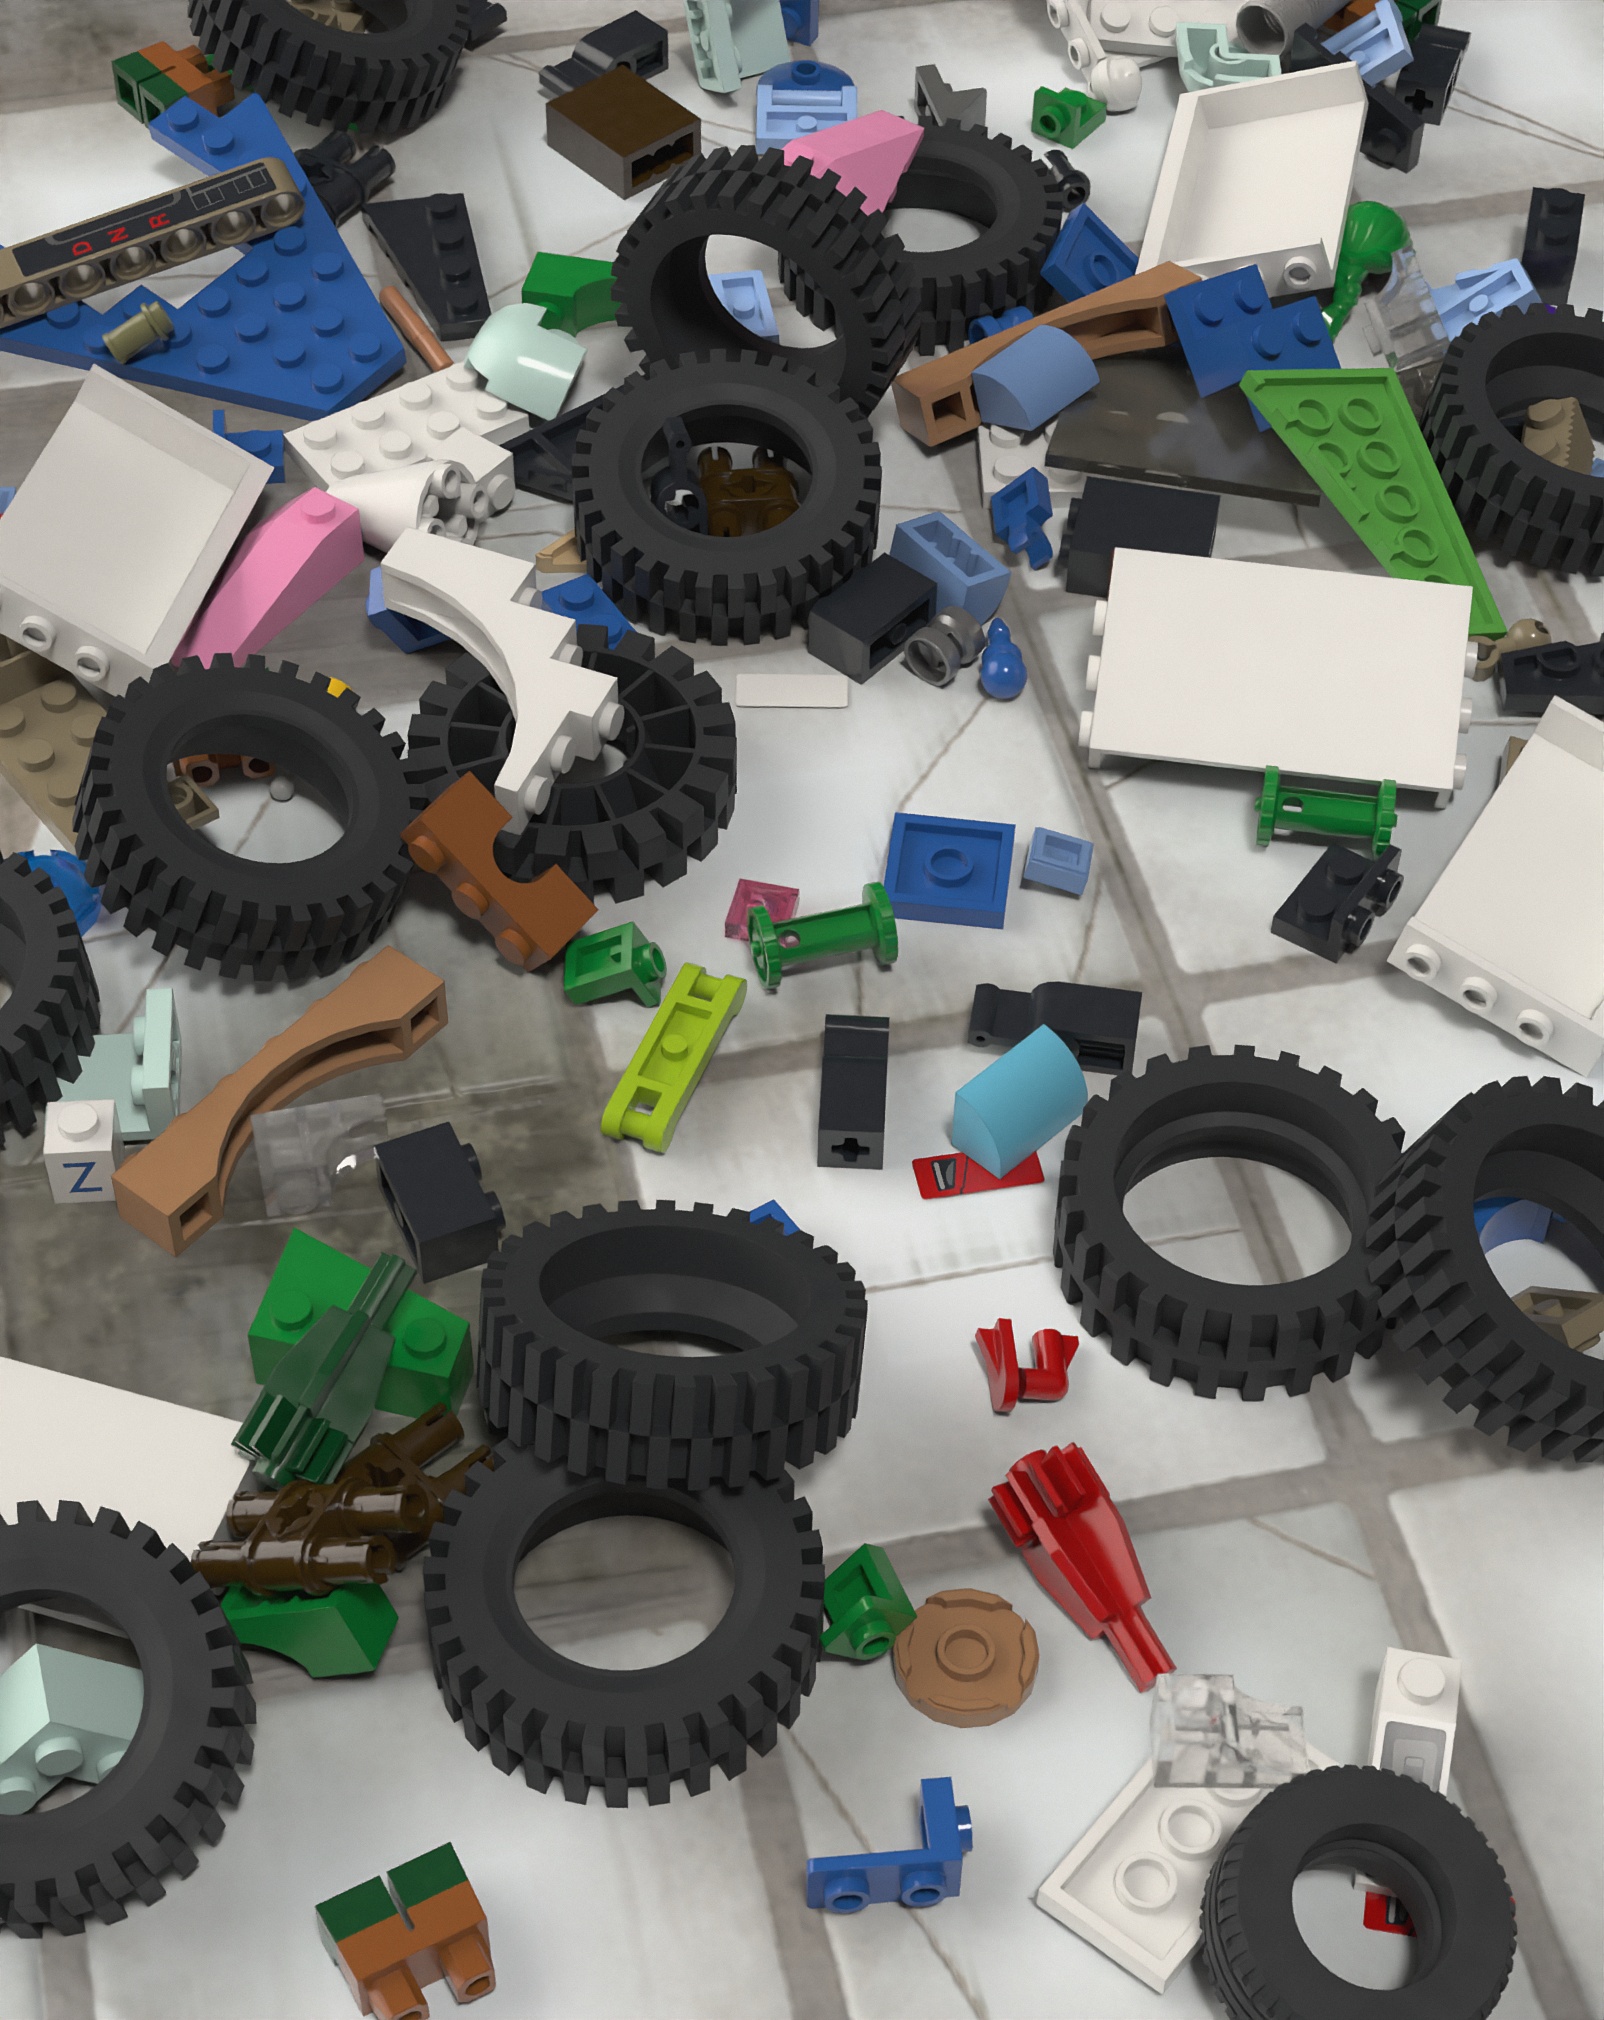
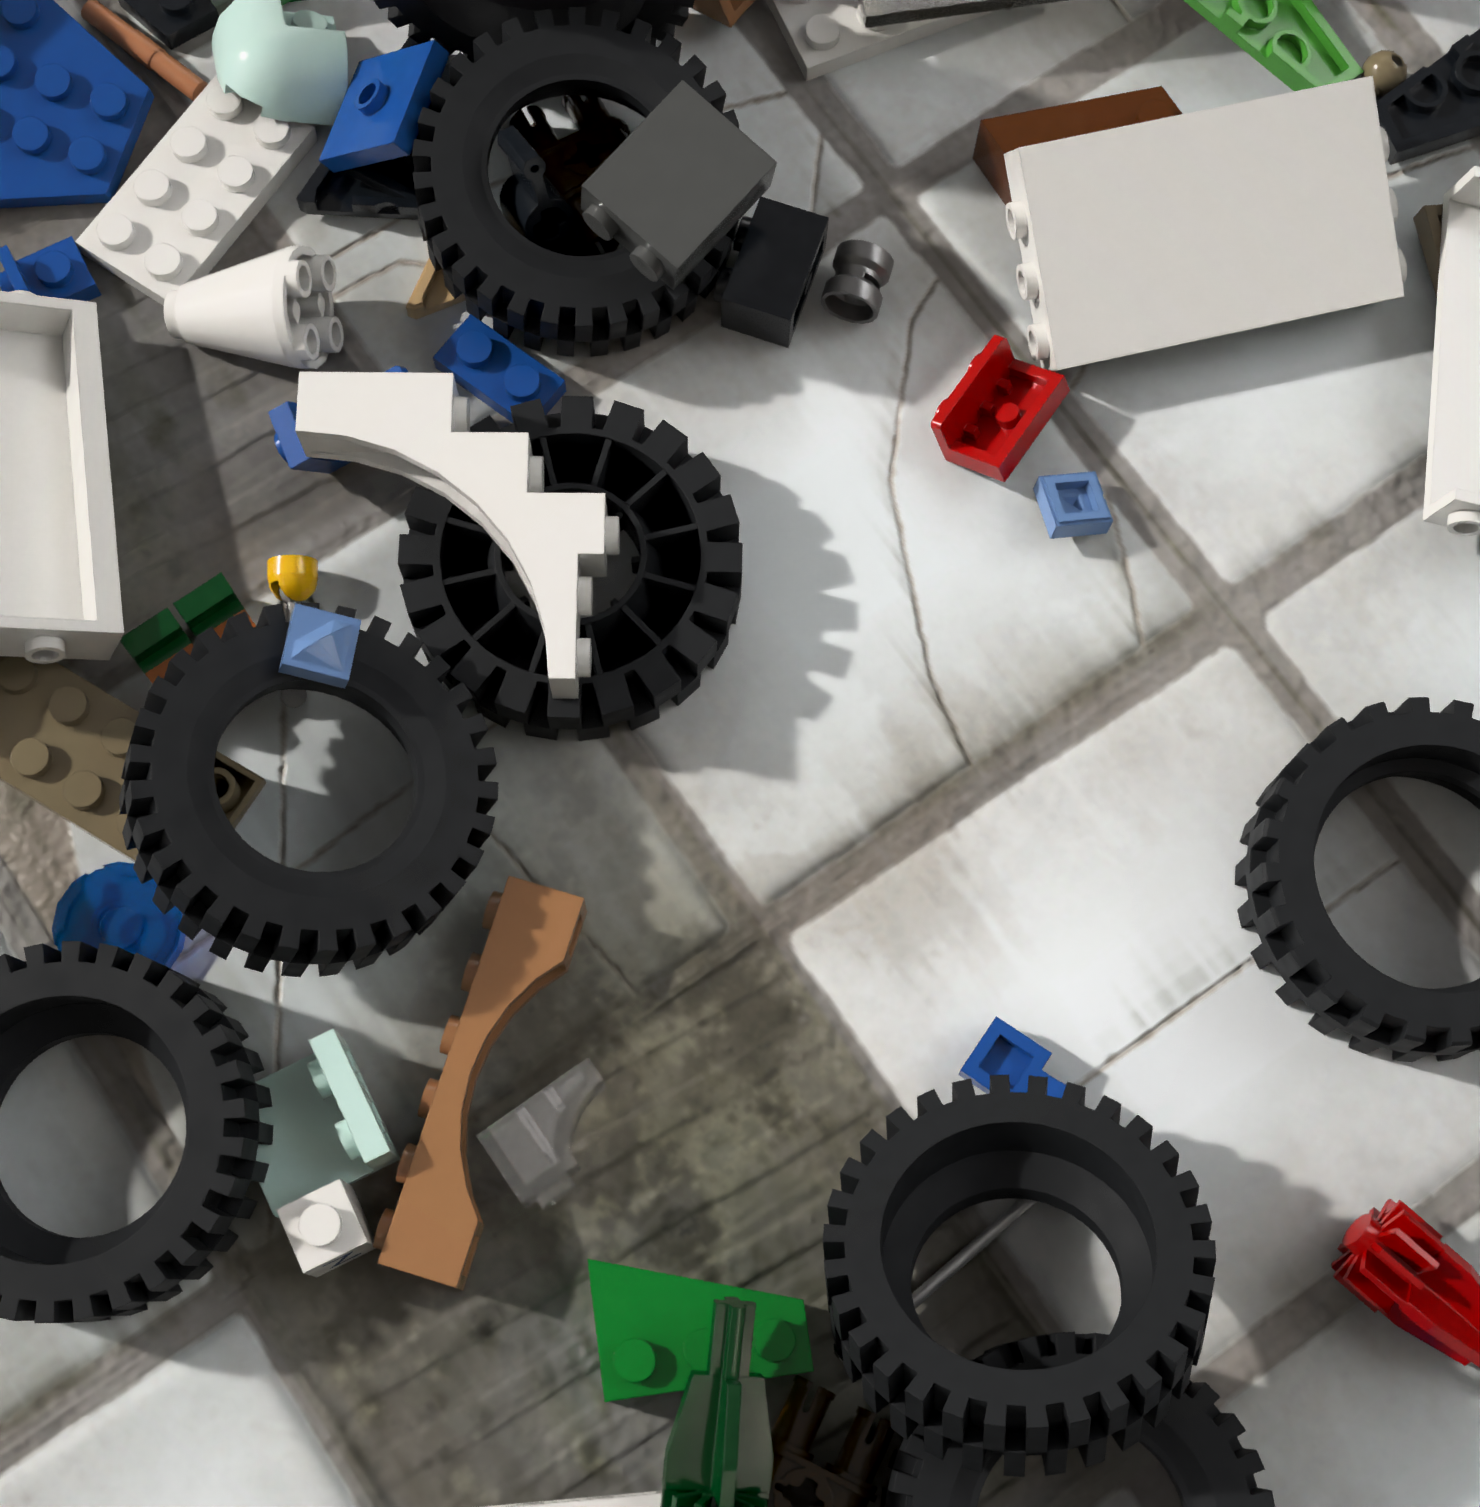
camera: 25 degrees left, 25 degrees up
bright pink wedge [171,487,364,669] -> none
black brick [374,1121,506,1284] -> none
dark orange arch [399,771,599,972] -> none
white brick [425,427,515,525] -> none
green bracket [564,921,667,1007] -> none
lime plate [601,962,747,1153] -> none
clear pink tile [725,878,800,948] -> none
white sticker [735,674,848,708] -> none
green hose [747,881,898,989] -> none
black piece [817,1014,890,1170] -> none
green bracket [819,1543,917,1661] -> none
blue tile [884,812,1016,930] -> none
medium blue brick [889,511,1011,626] -> none
medium nougat tile [892,1588,1040,1728] -> none
red sticker [912,1151,1045,1200] -> none
medium azure brick [952,1024,1088,1179] -> none
black piece [967,981,1142,1075] -> none
red piece [975,1318,1079,1412] -> none
blue bar [981,618,1027,699] -> none
blue plate [991,467,1053,570] -> none
black brick [1058,476,1221,598] -> none
green hose [1254,765,1398,859] -> none
black bracket [1271,842,1404,964] -> none
none -> medium blue tile [278,603,361,689]
none -> blue plate [319,40,449,173]
none -> dark grey brick [581,80,777,290]
none -> red bracket [931,335,1070,482]

